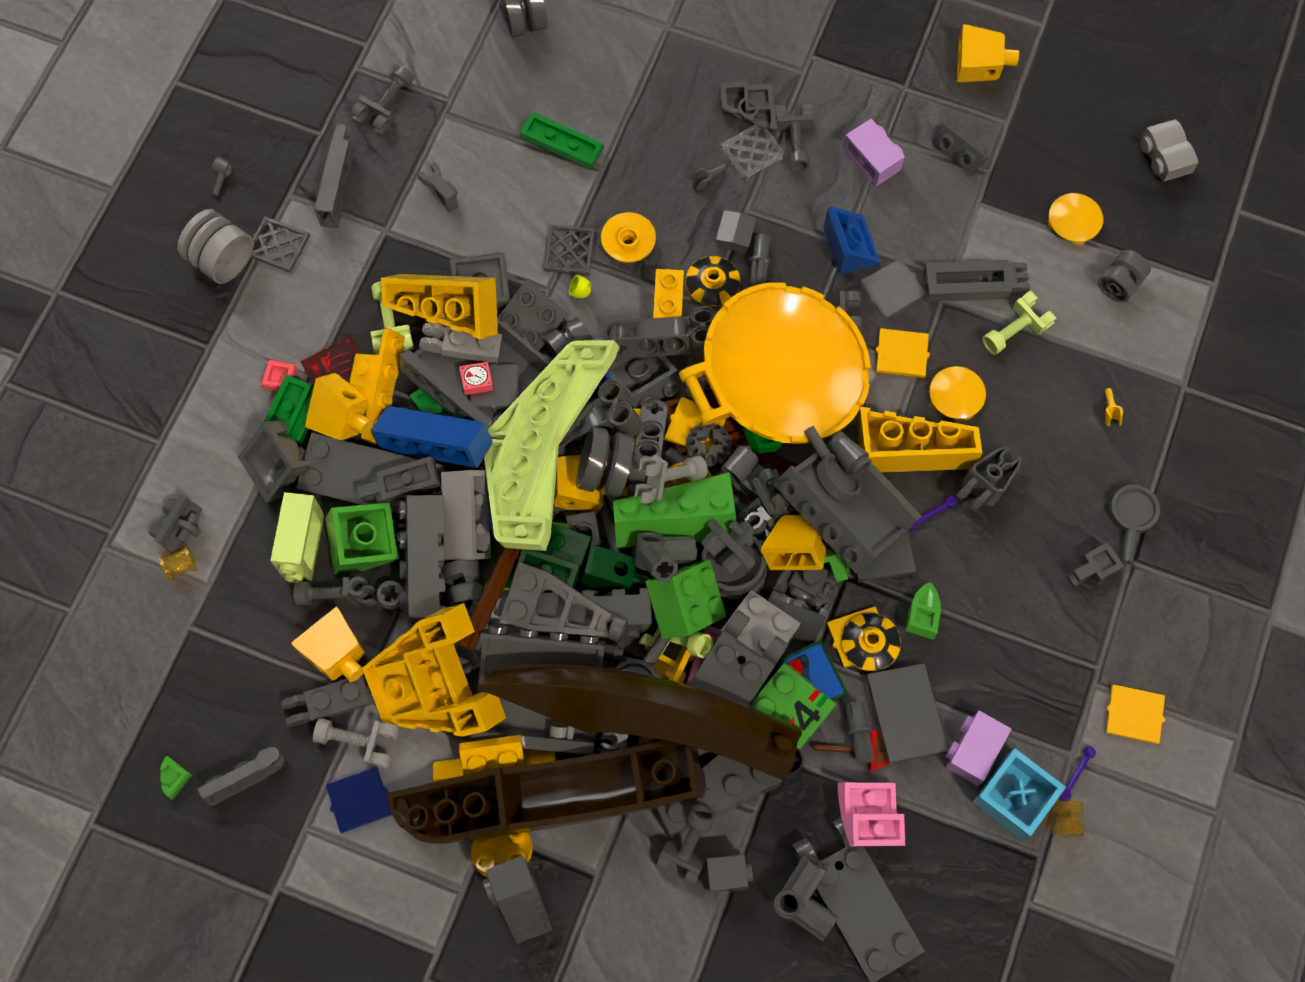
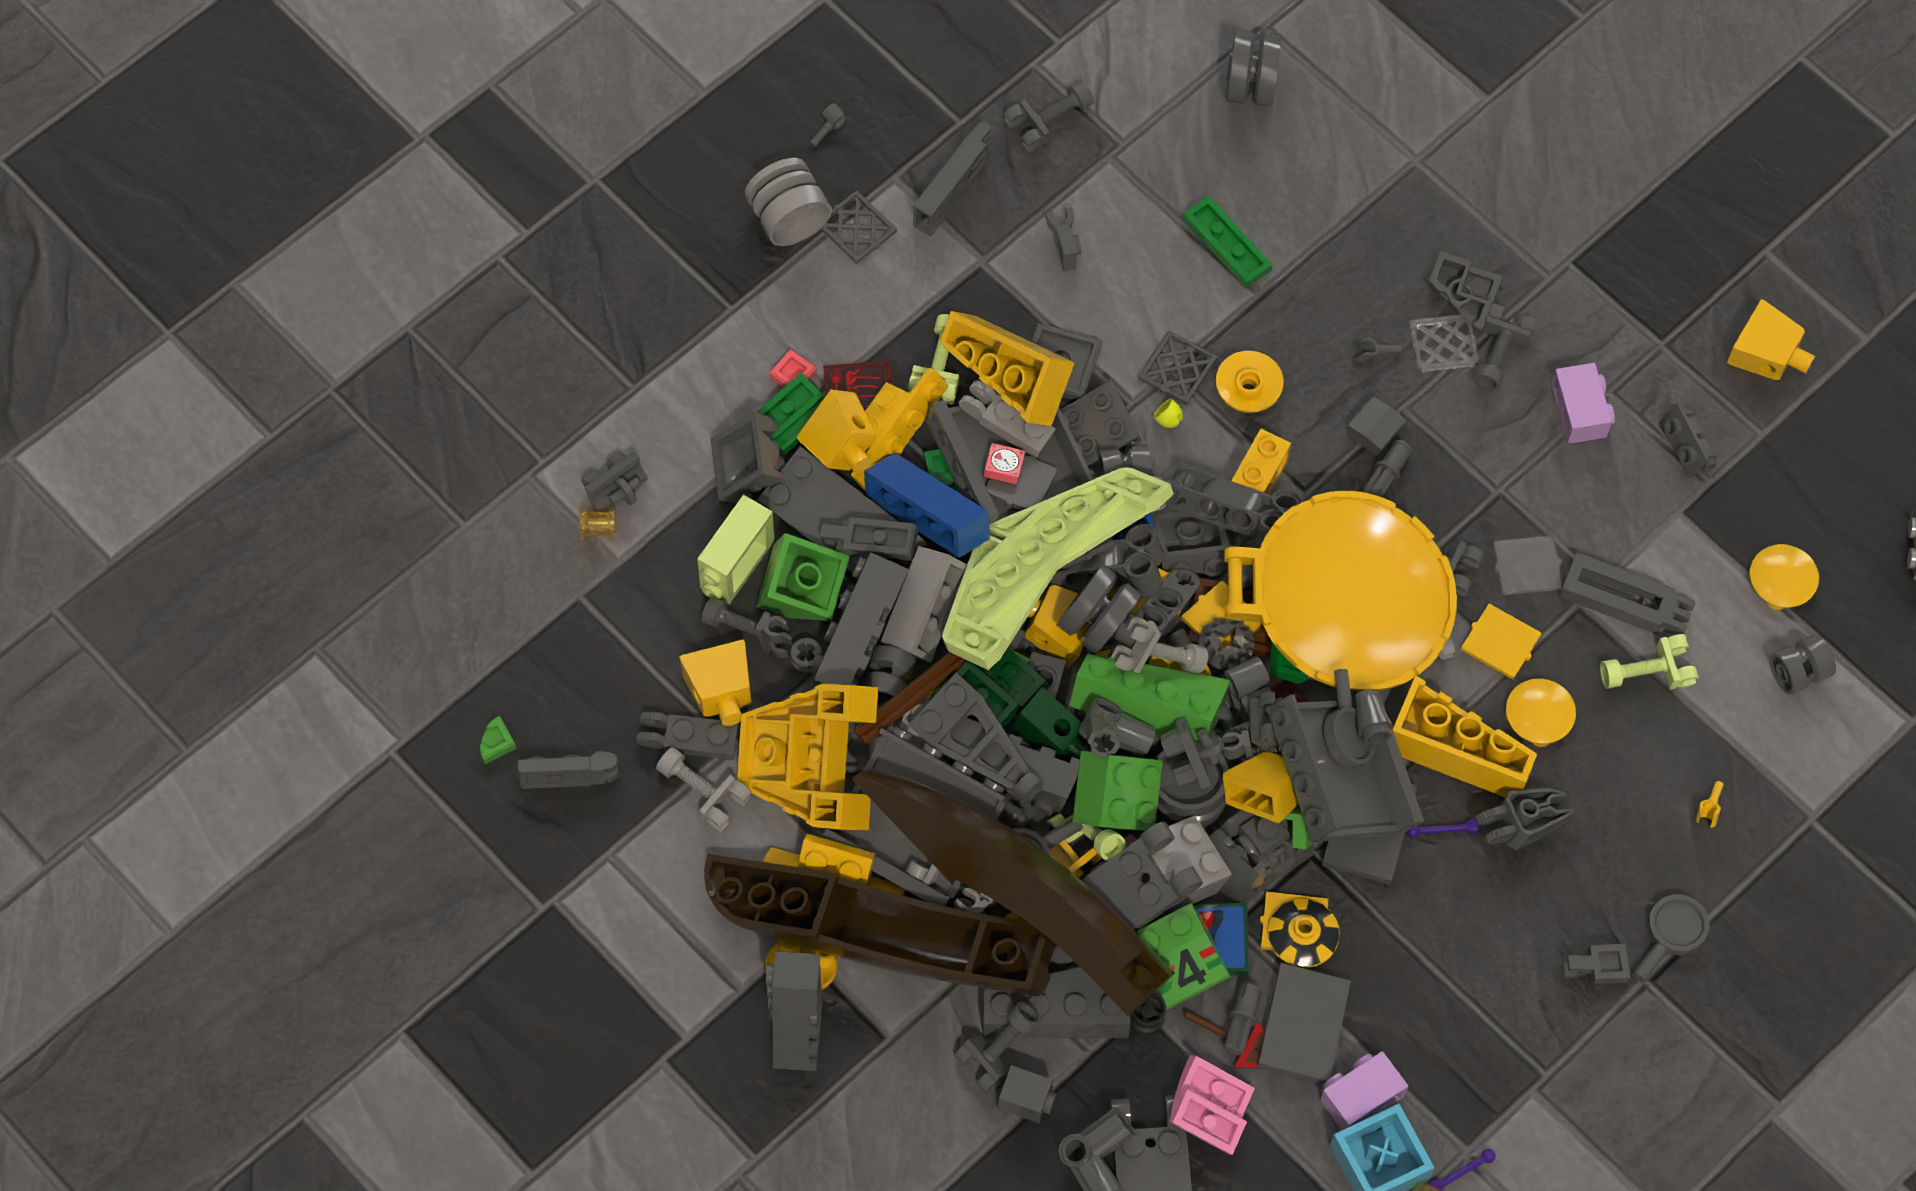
camera: 25 degrees right, 5 degrees down
clear blue piece [326,767,392,834] -> none
dish [686,256,740,307] -> none
blue slope [823,206,881,274] -> none
bright green plate [905,582,941,640] -> none
yellow piece [1105,684,1165,744] -> none

